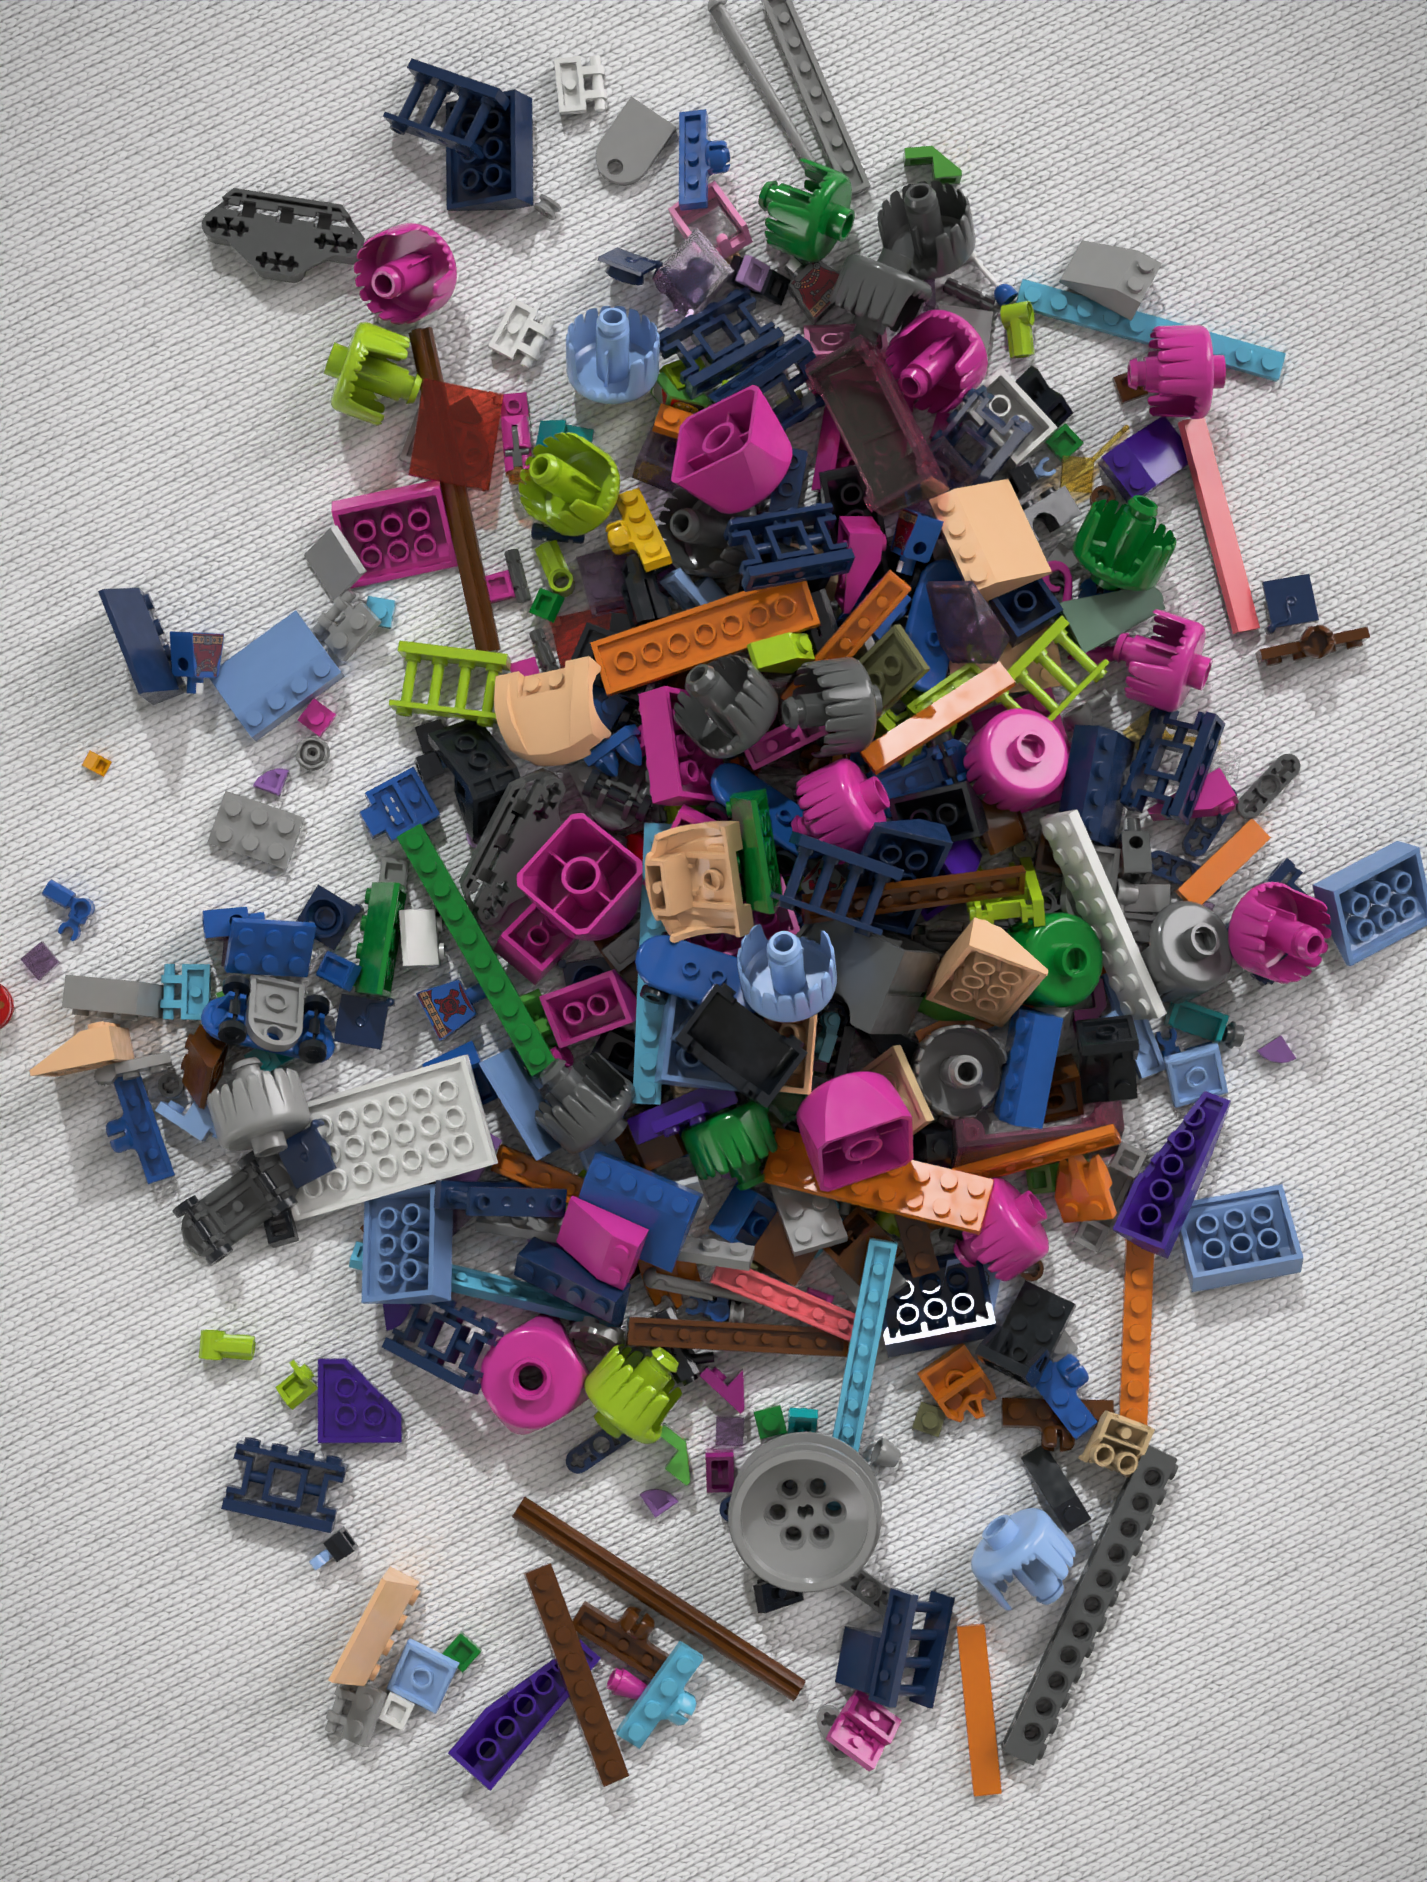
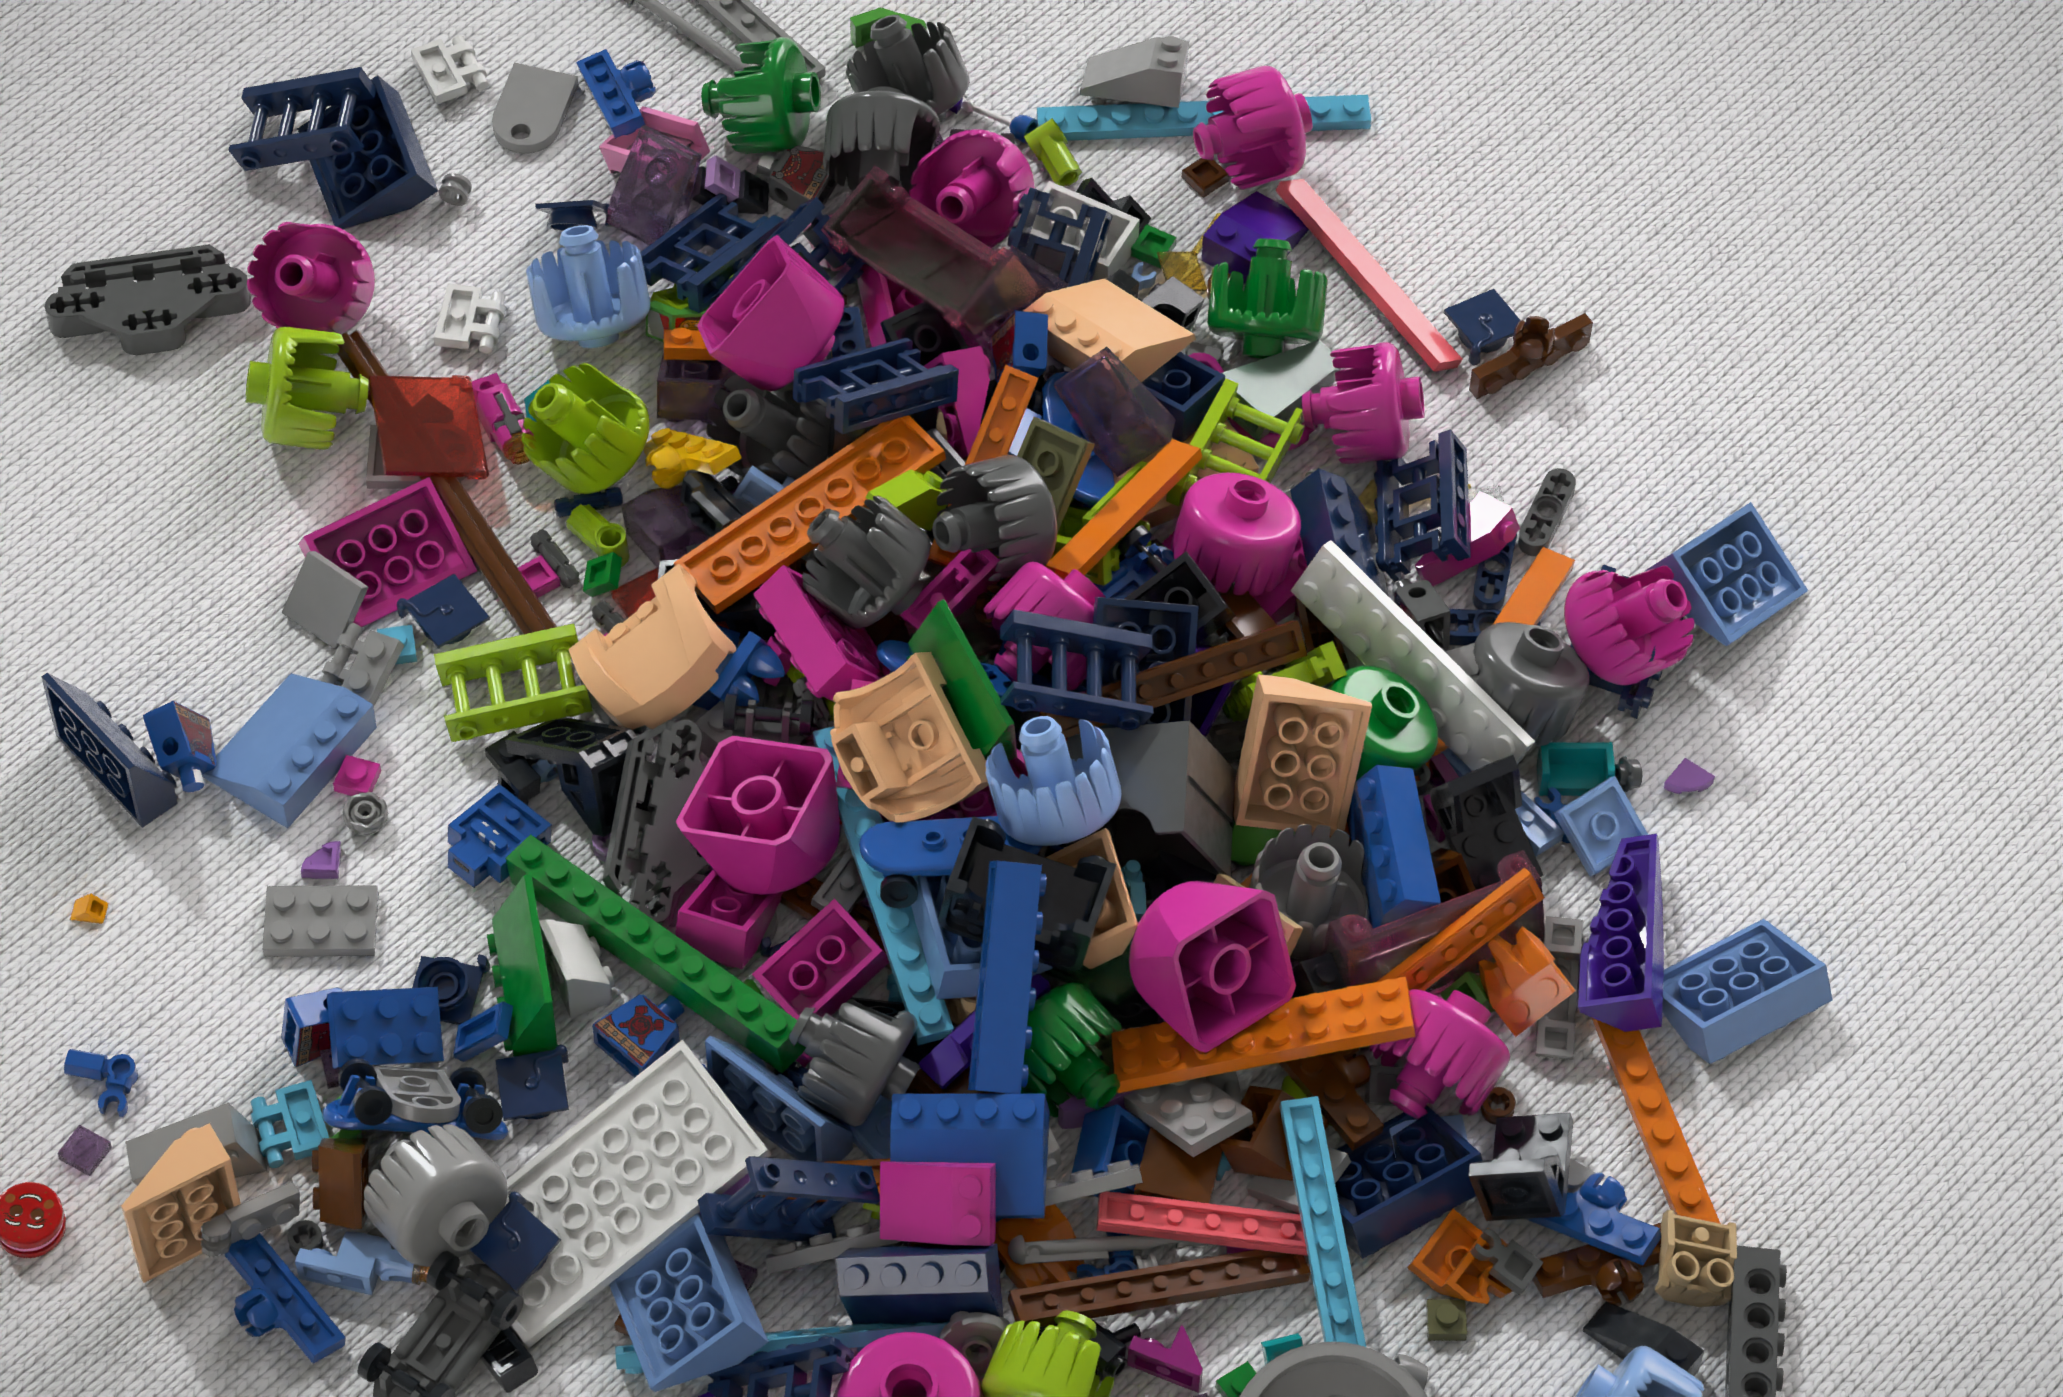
camera: 20 degrees left, 30 degrees down
none -> dark blue hat [397,574,490,649]
none -> blue brick [968,860,1046,1094]
none -> dark grey plate [1470,1229,1543,1295]

